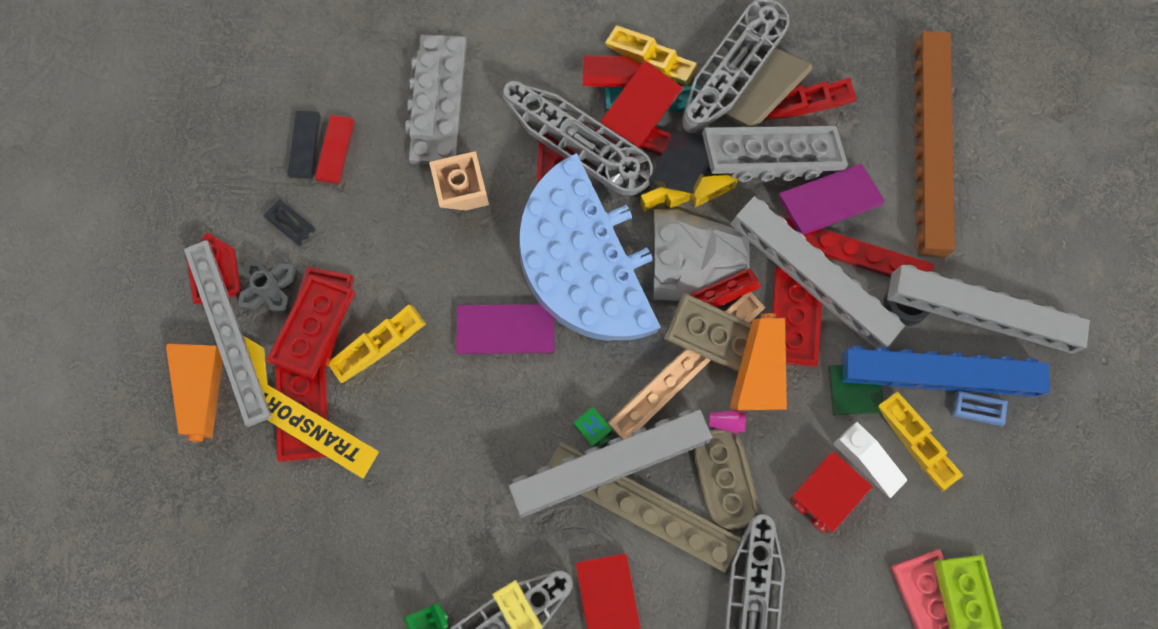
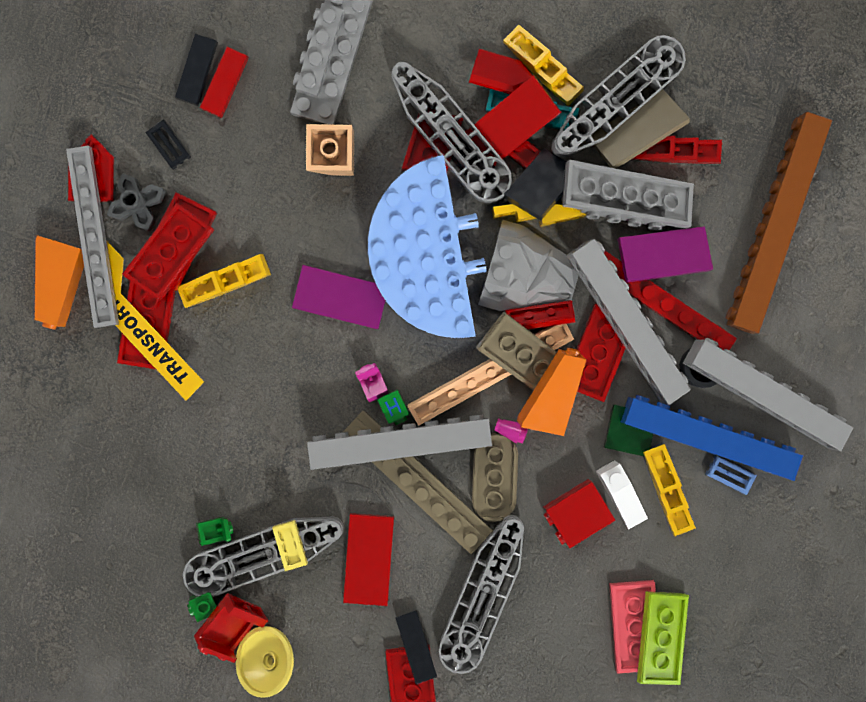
camera: 10 degrees right, 15 degrees up
none -> dark pink bracket [355,363,389,403]

